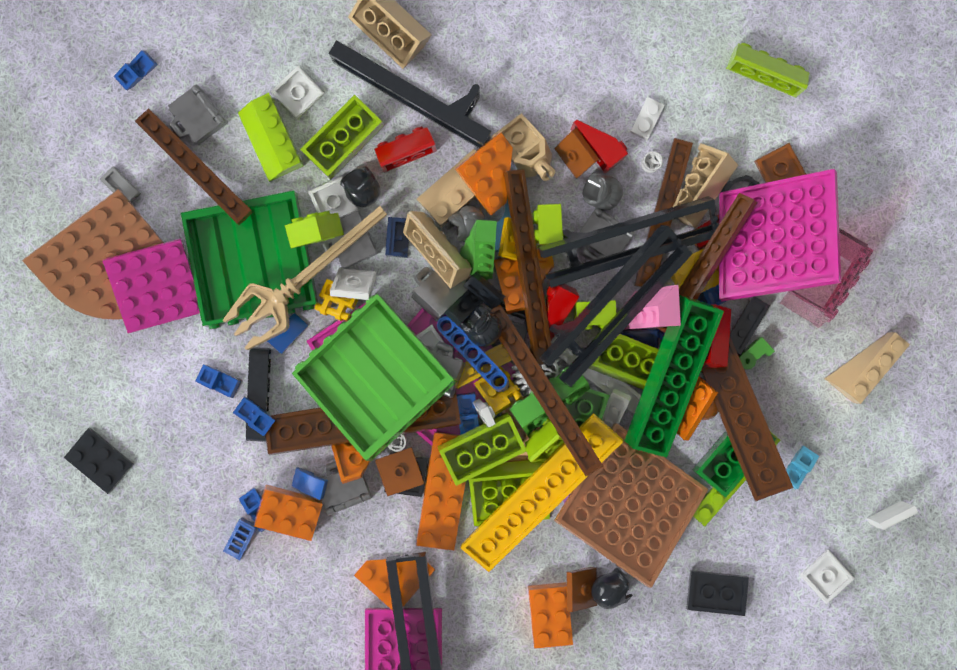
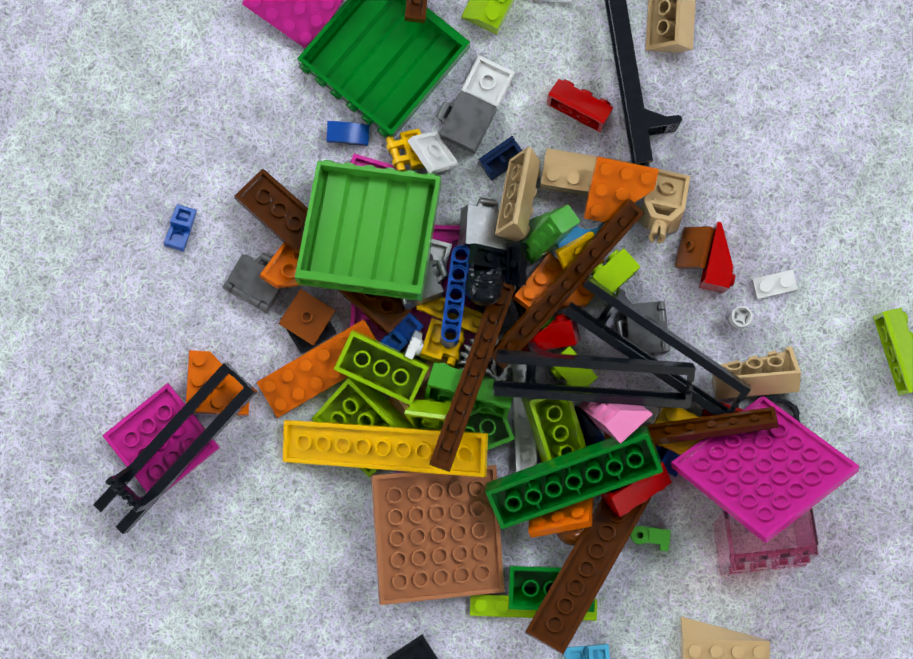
camera: 55 degrees right, 5 degrees down
black plate [64,428,134,494] -> none
blue slope [195,364,241,398] -> none
tan piece [223,206,387,350] -> none
slope [223,517,258,561] -> none
blue slope [233,396,275,436] -> none
black beam [246,347,271,442] -> none
orange brick [254,484,323,541] -> none
lime brick [285,210,344,248] -> none
blue slope [292,467,328,500] -> none
lime brick [300,94,384,180] -> none
black hair [340,166,380,207] -> none
white wheel [388,434,407,452] -> none
dark grey hair [446,205,486,242] -> none
orange brick [528,582,573,649] -> none
dark orange plate [567,567,597,612] -> none
dark grey hair [582,173,623,211] -> none
black hair [591,567,633,609] -> none
white plate [602,389,632,427] -> none
reddish brown plate [634,138,693,288] -> none
black plate [730,296,770,355] -> none
dark orange plate [754,143,806,183] -> none

